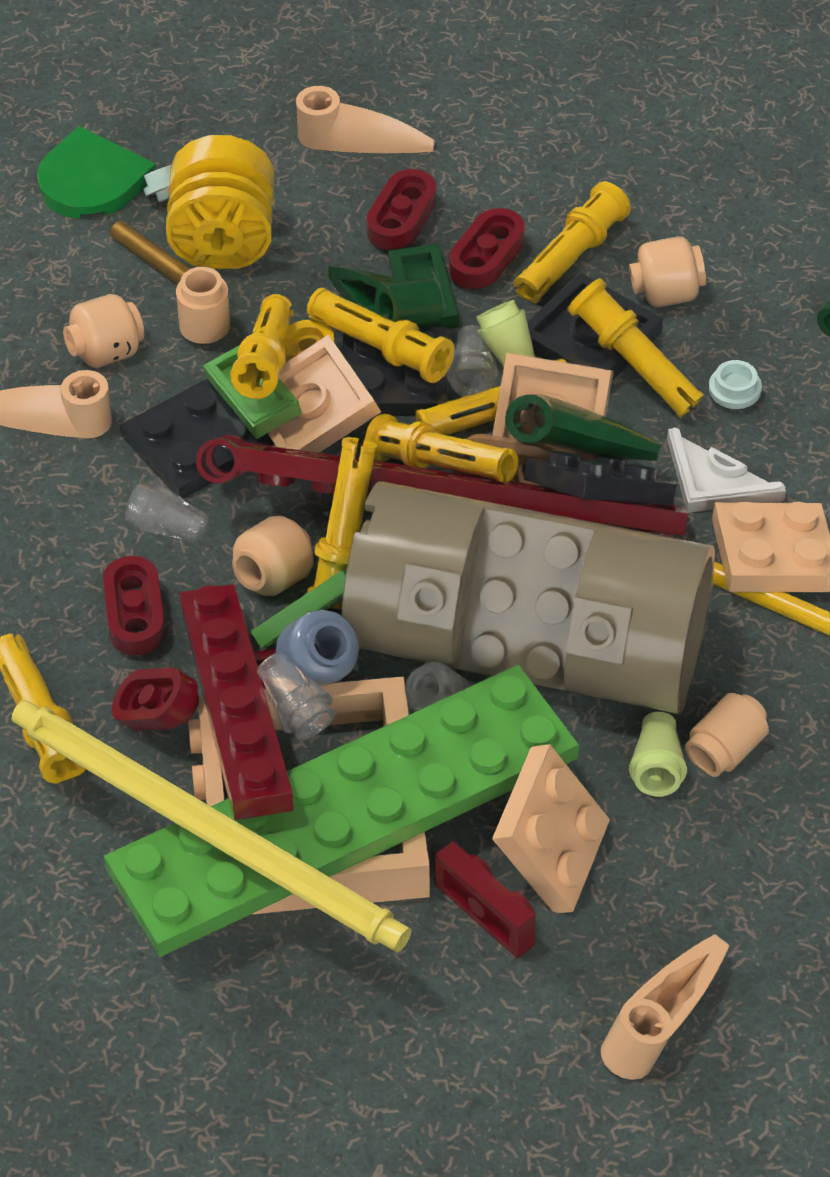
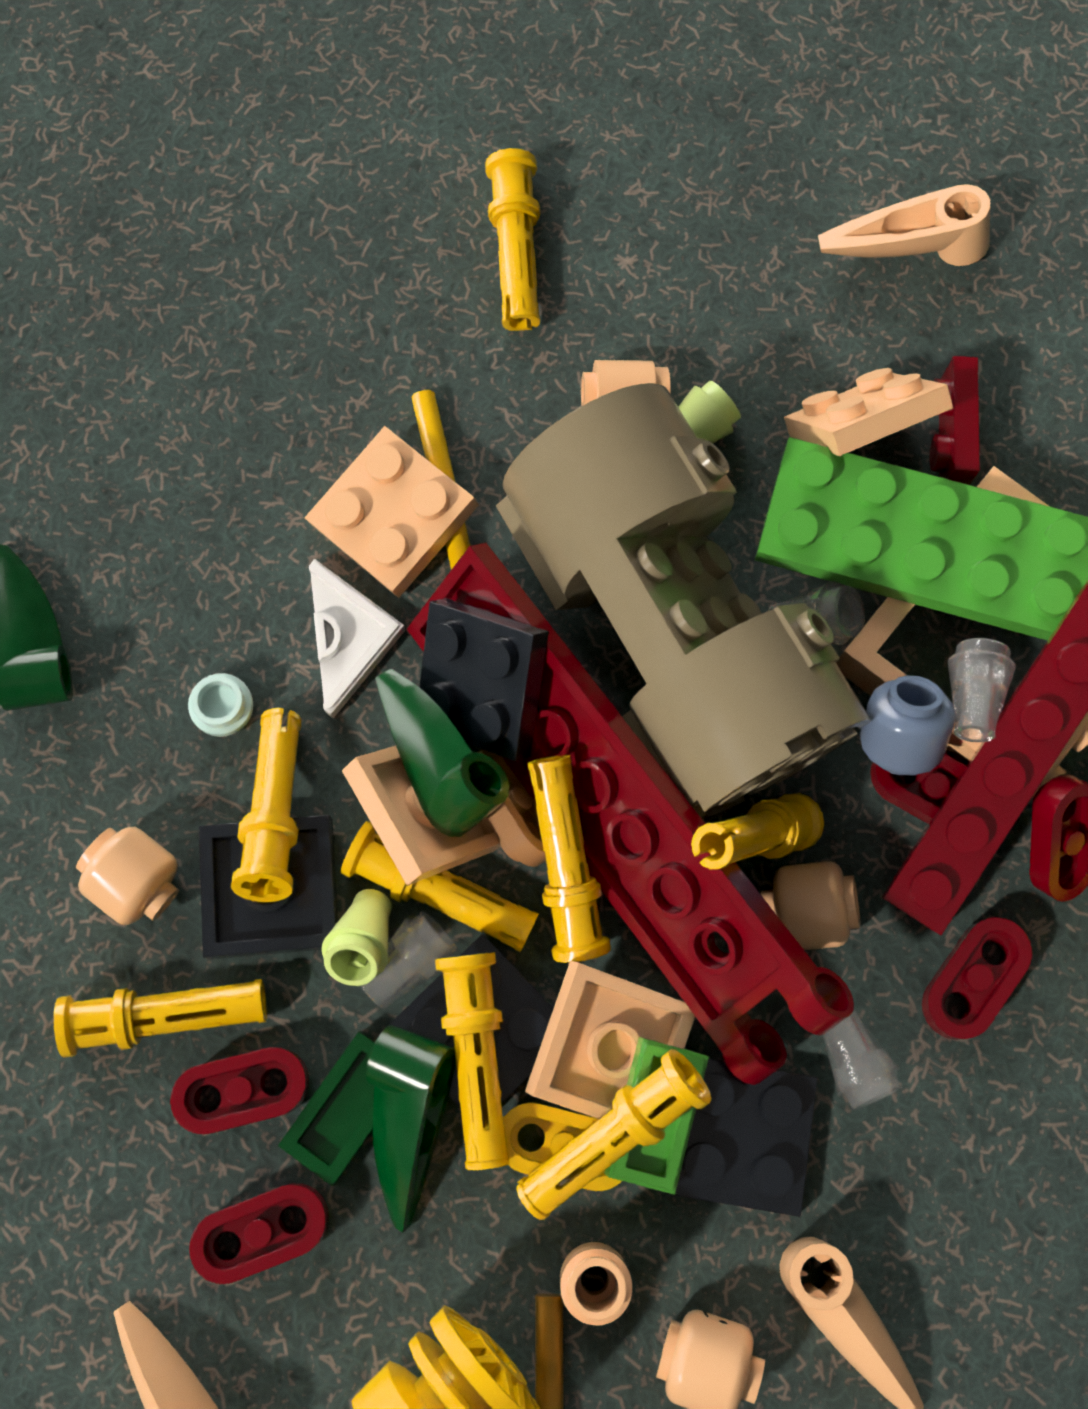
camera: 135 degrees left, 25 degrees up
bright green tile [251,568,347,648] -> none

